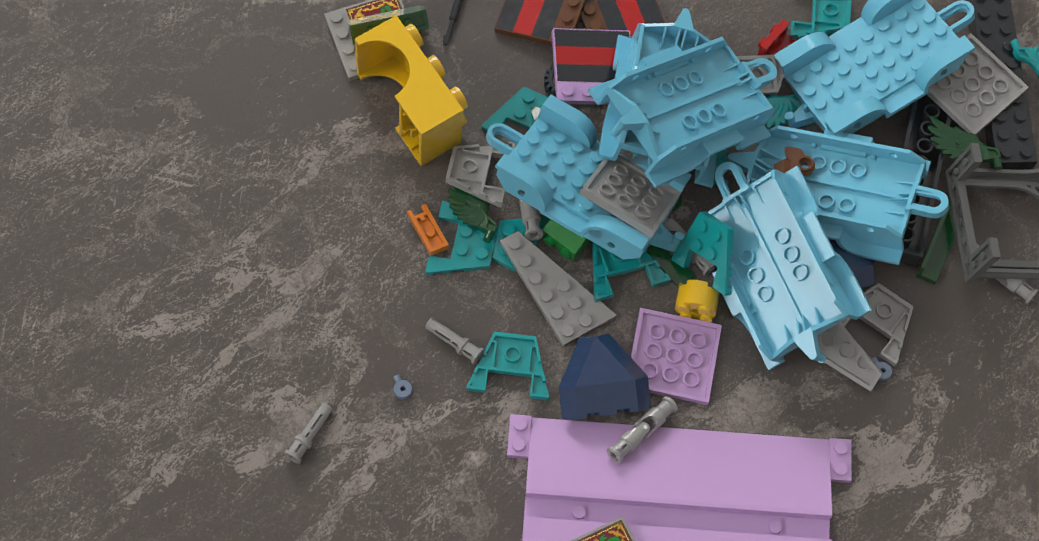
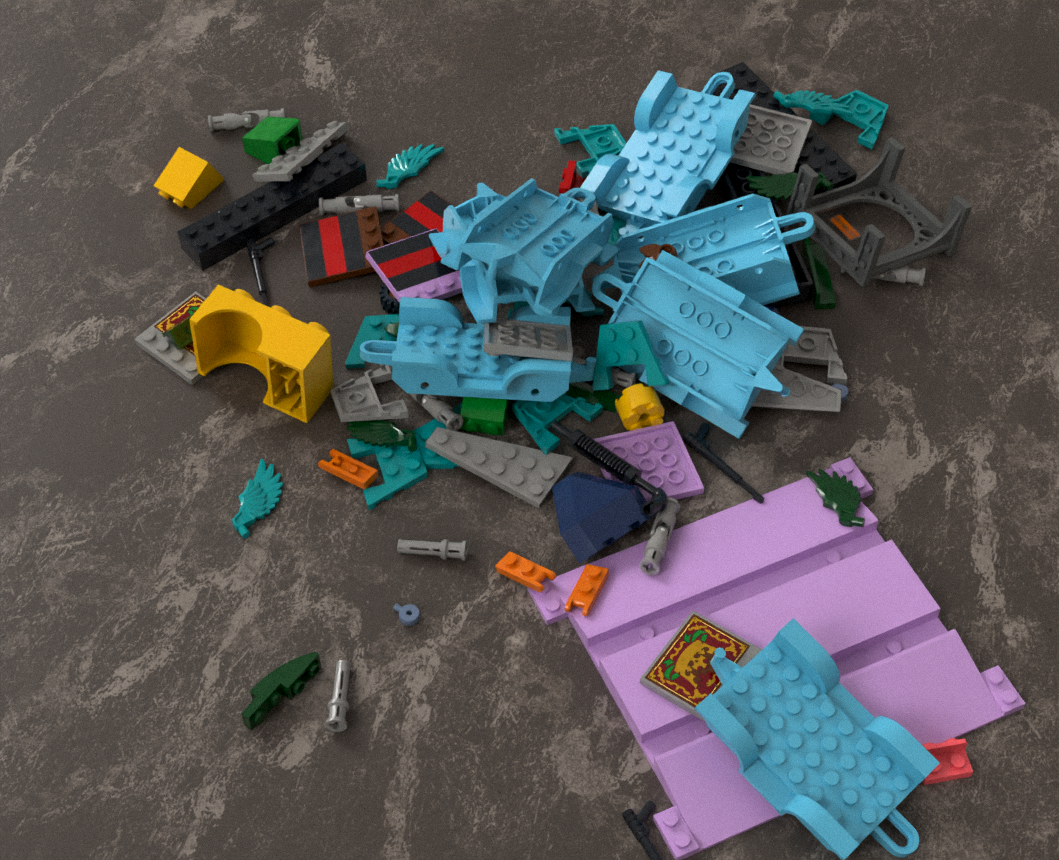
camera: 25 degrees left, 15 degrees down
teal wing [466,331,549,401] -> none
none -> teal animal [232,459,283,539]
none -> dark green slope [241,652,321,730]
none -> orange hinge [495,551,556,593]
none -> black piece [551,421,668,517]
none -> orange hinge [565,564,609,616]
none -> black piece [683,423,764,504]
none -> dark green animal [806,469,865,527]
none -> sticker [828,213,863,241]

